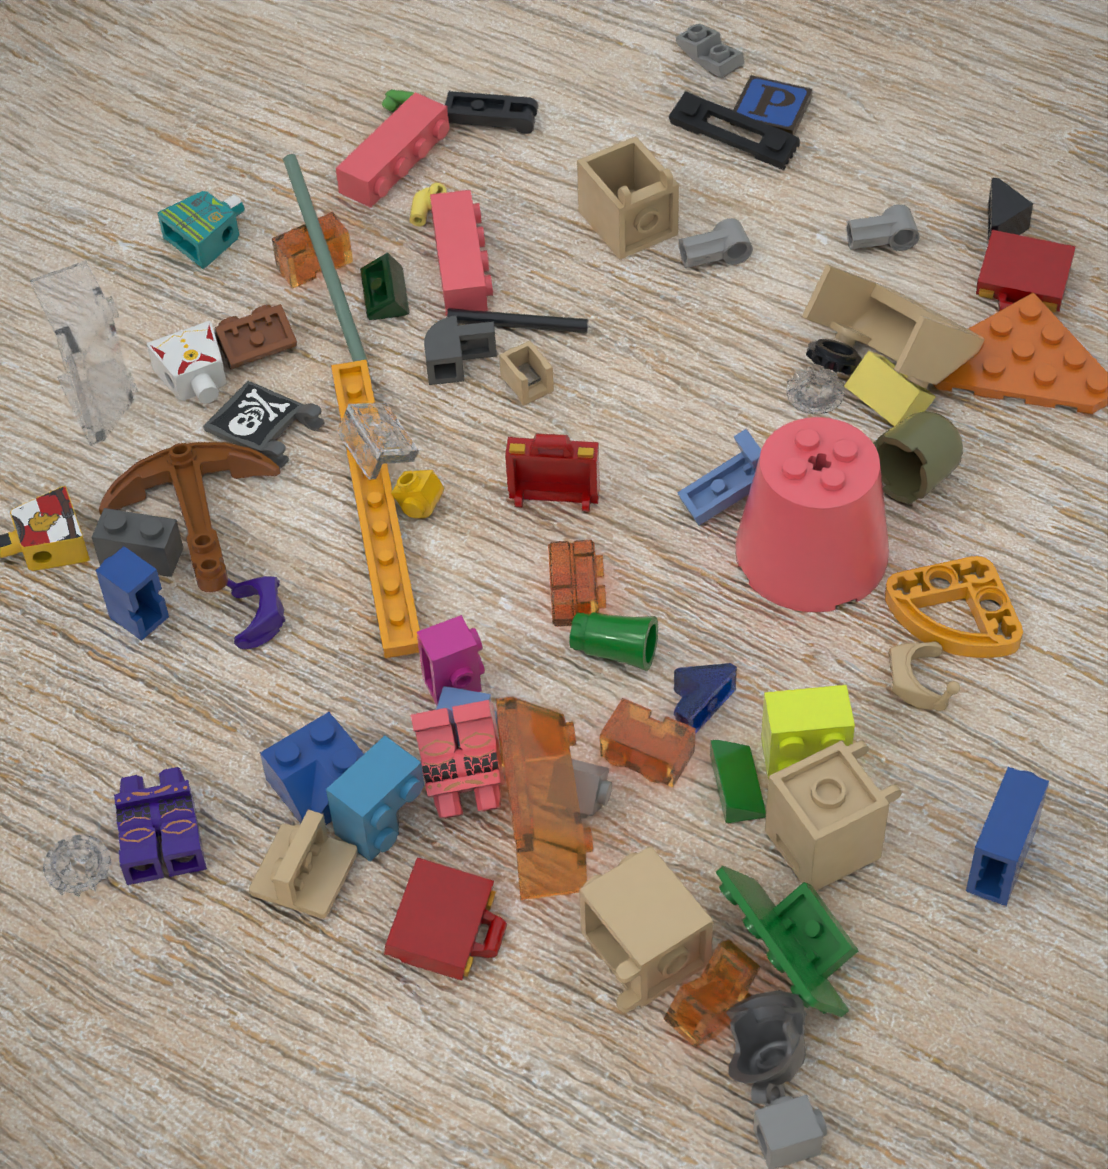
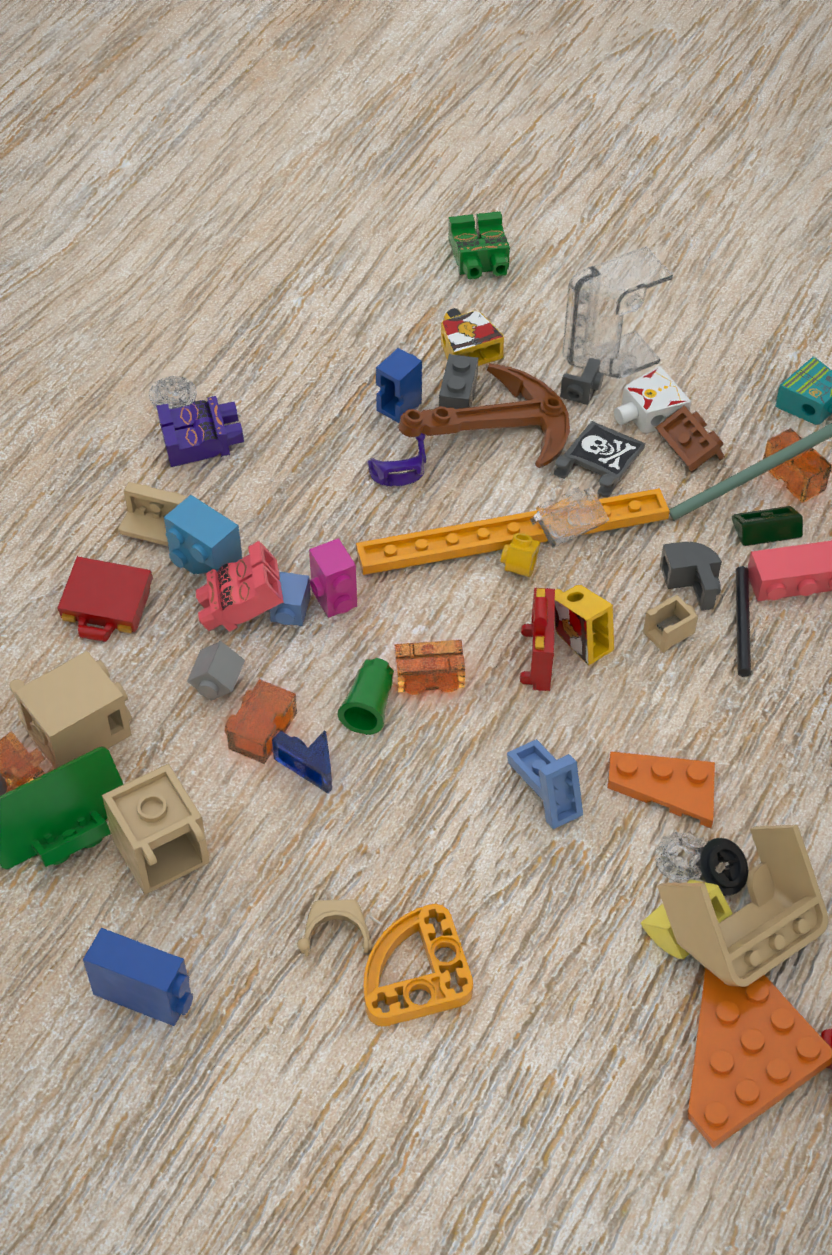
camera: 85 degrees right, 0 degrees up
blue slope [260,712,364,825] -> none
clear orange windscreen [496,696,594,900] -> none
green slope [710,740,766,823] -> none
coral cone [735,417,889,612] -> none
neon yellow brick [761,685,855,779] -> none
olive cylinder [873,411,963,504] -> none
none -> yellow torso [555,585,614,665]
none -> dark grey bracket [560,357,604,405]
none -> orange wing [607,752,715,828]

